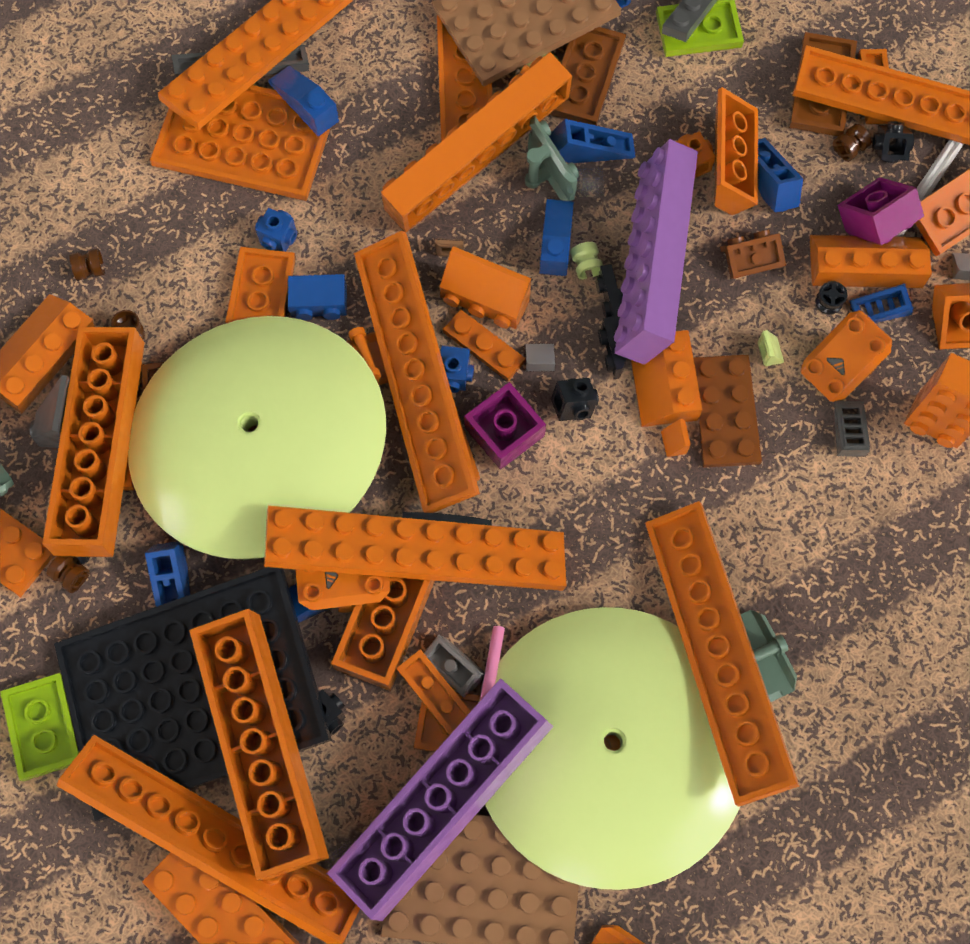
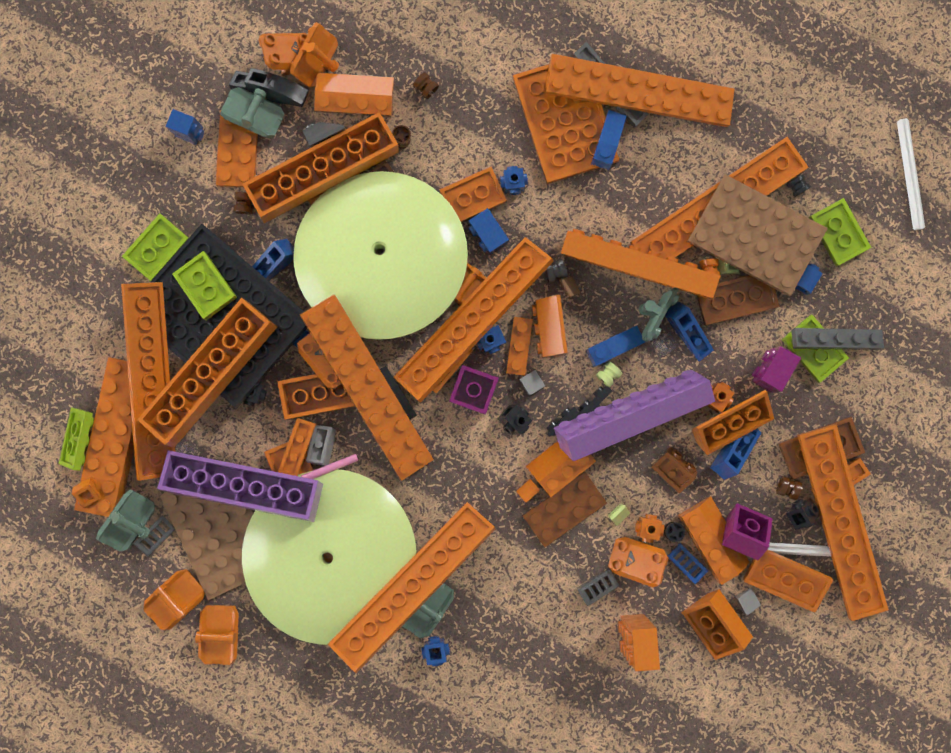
camera: 50 degrees right, 15 degrees up
none -> lime plate [172,251,237,320]
none -> blue brick [421,636,450,666]
none -> dark grey wheel [545,259,568,283]
none -> orange brick [635,514,664,543]
none -> magenta brick [752,346,801,393]

